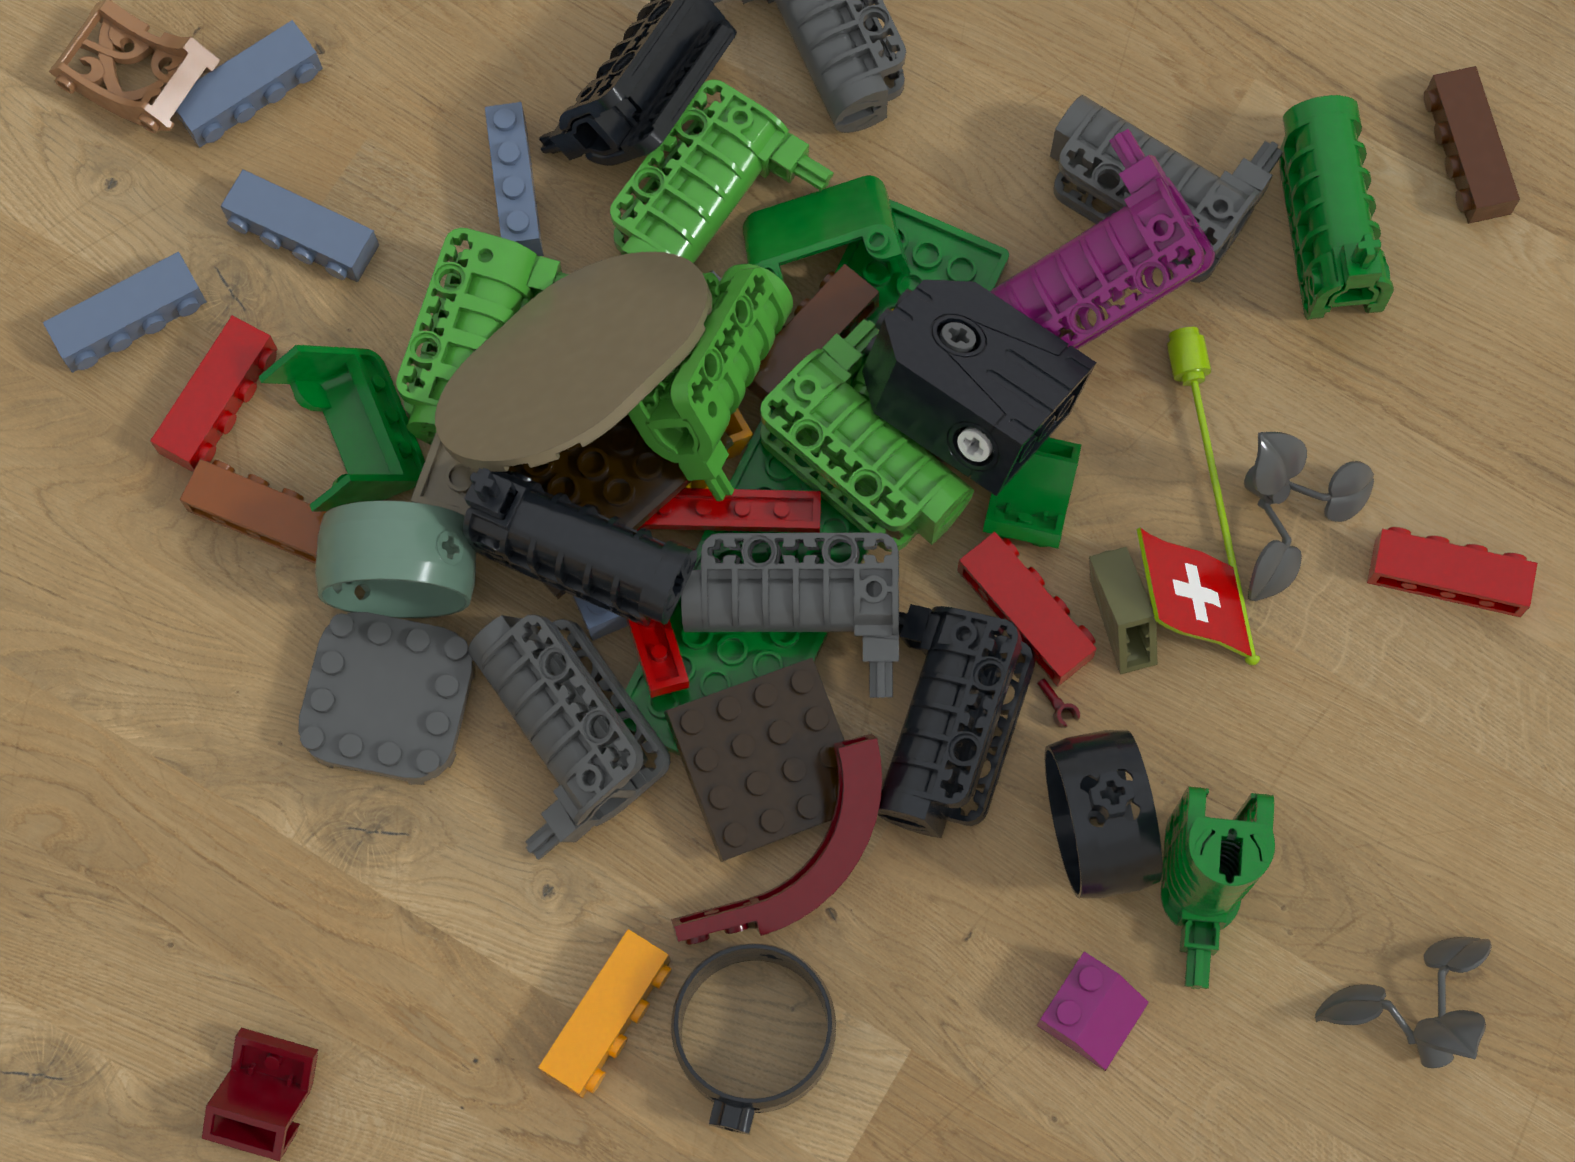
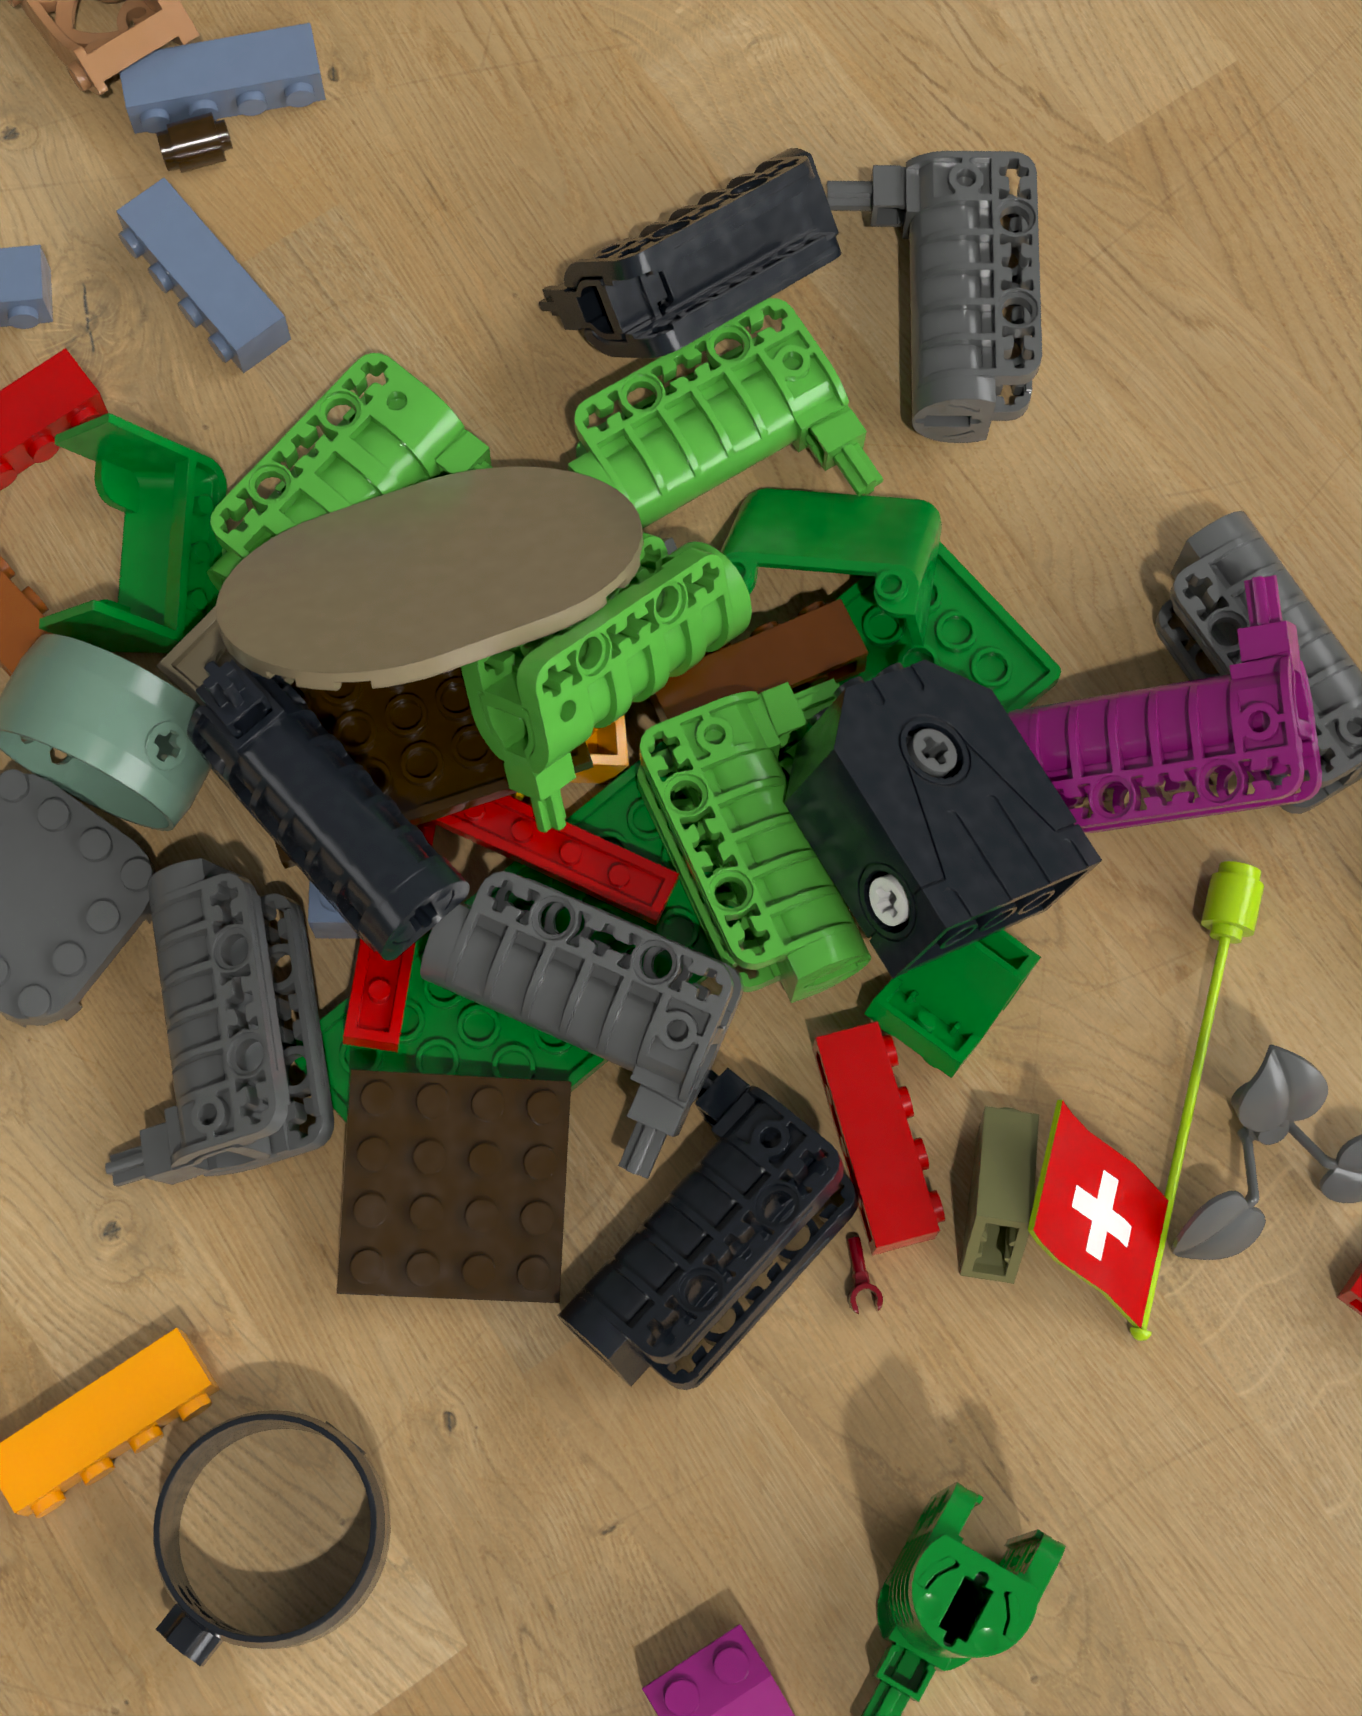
camera: 20 degrees right, 0 degrees up
sand blue brick [485,102,544,256] -> none
dark red arch [671,733,882,945] -> none
black cylinder [1044,730,1163,898] -> none
none -> dark brown brick [156,112,233,173]

